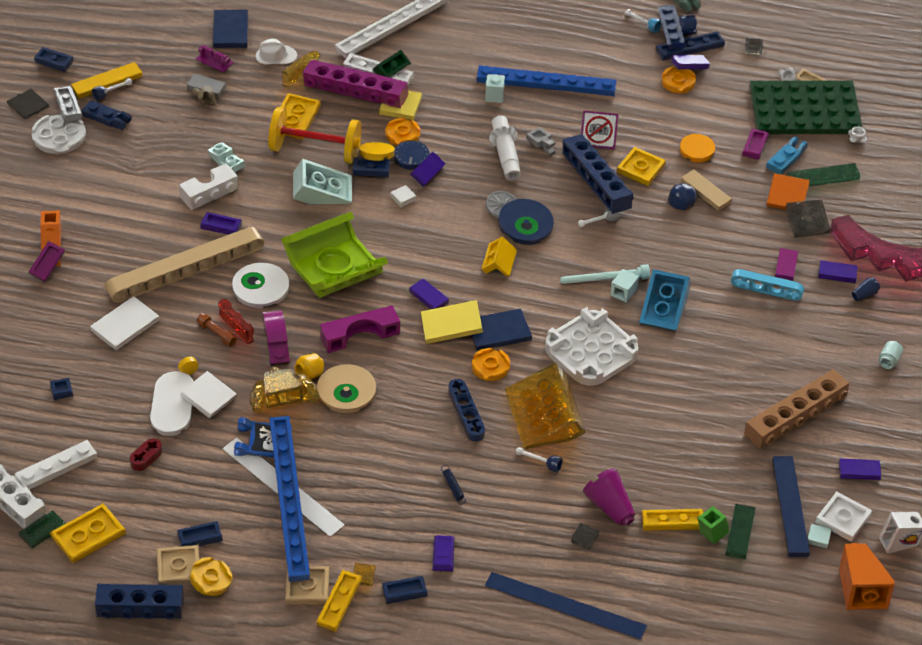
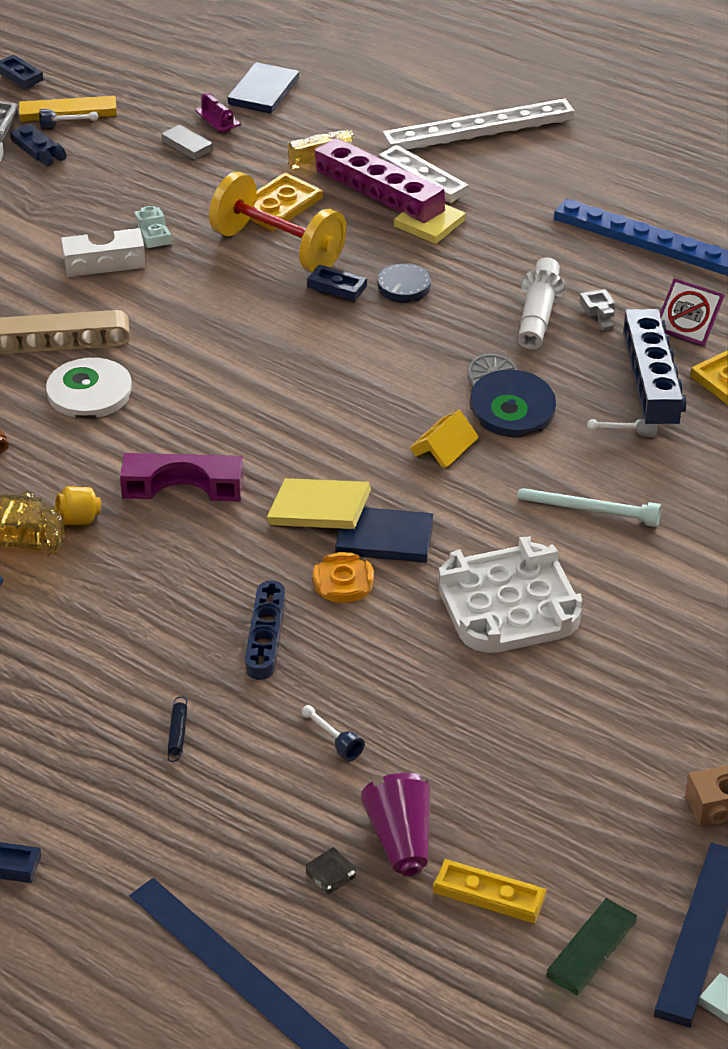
camera: 25 degrees right, 5 degrees down
dark tan piece [192,86,216,106] -> none
dark purple tile [200,212,242,235] -> none
clear red hinge [218,299,254,344] -> none
white piece [256,39,297,64] -> none
magenta arch [262,310,290,365] -> none
lime panel [281,212,388,298] -> none
light aqua slope [293,159,352,204] -> none
tan tile [317,364,376,413] -> none
yellow tile [359,142,395,161] -> none
dark green slope [372,50,411,78] -> none
light orange tile [385,118,420,146] -> none
white tile [391,185,416,208] -> none
dark purple tile [409,279,449,309] -> none
dark purple tile [410,152,446,186] -> none
dark purple tile [432,535,455,572] -> none
light aqua brick [485,74,505,103] -> none
clear yellow slope [505,362,586,450] -> none
light aqua brick [610,269,639,303] -> none
dark azure slope [639,269,691,331] -> none
bright green brick [698,506,730,544] -> none

